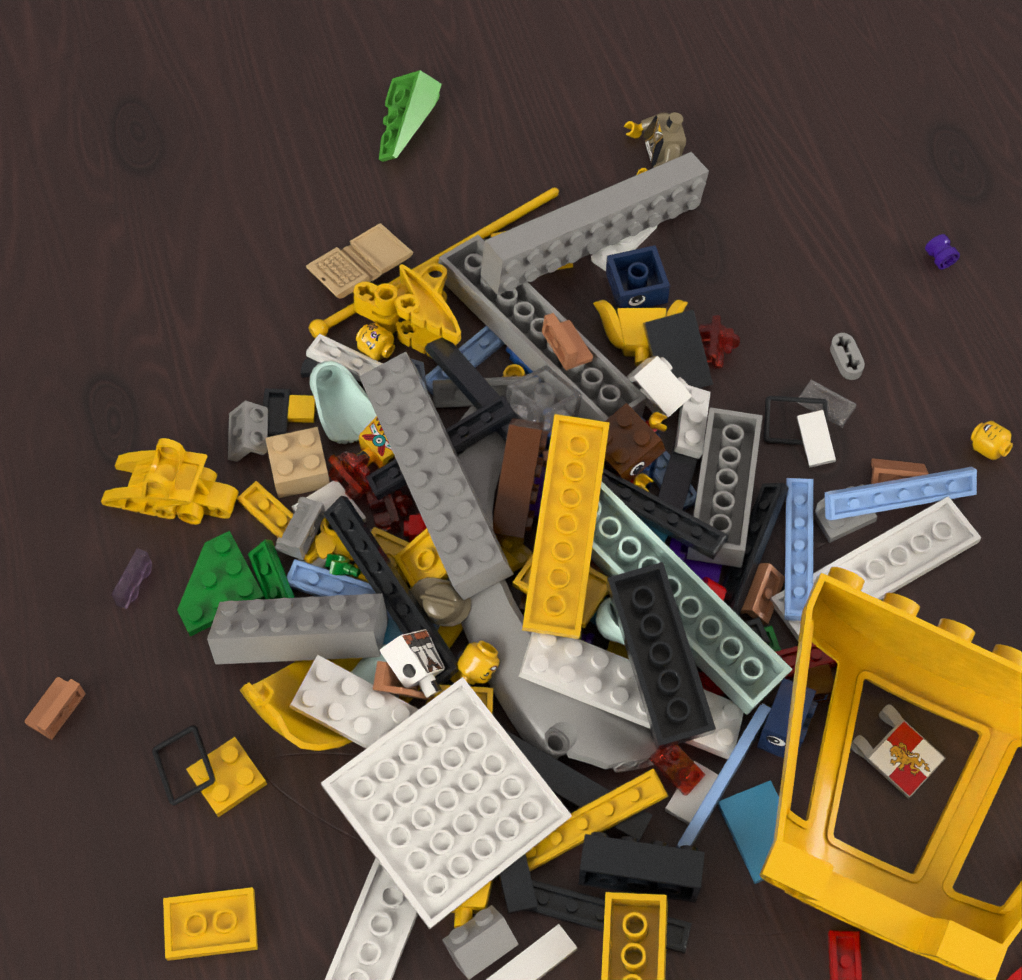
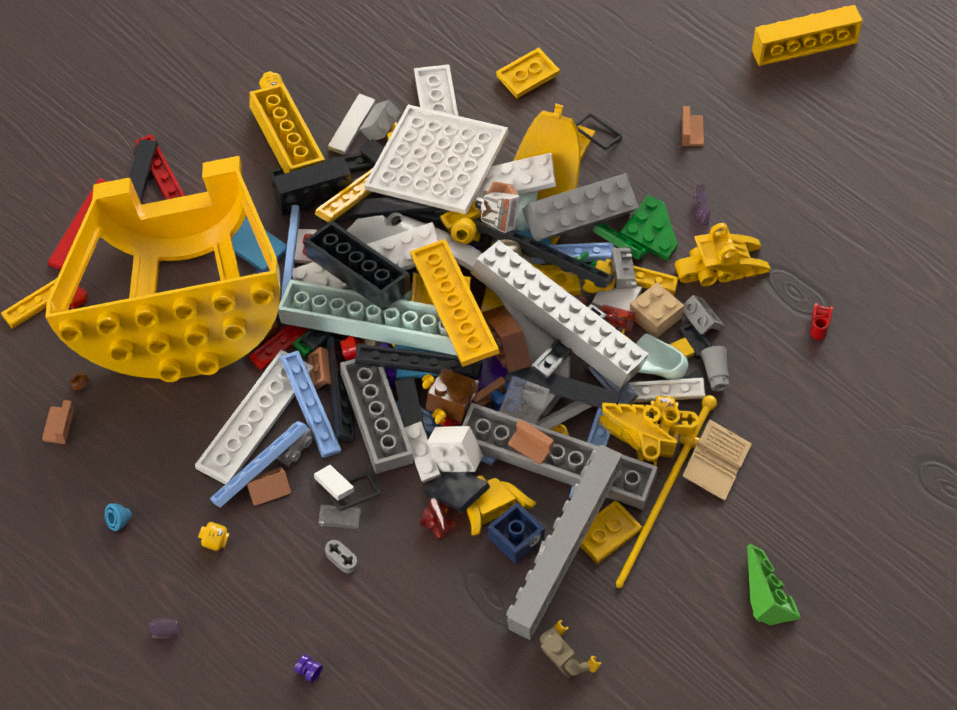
camera: 150 degrees right, 5 degrees down
none -> light grey plant [700,346,729,392]
none -> red piece [810,303,834,340]

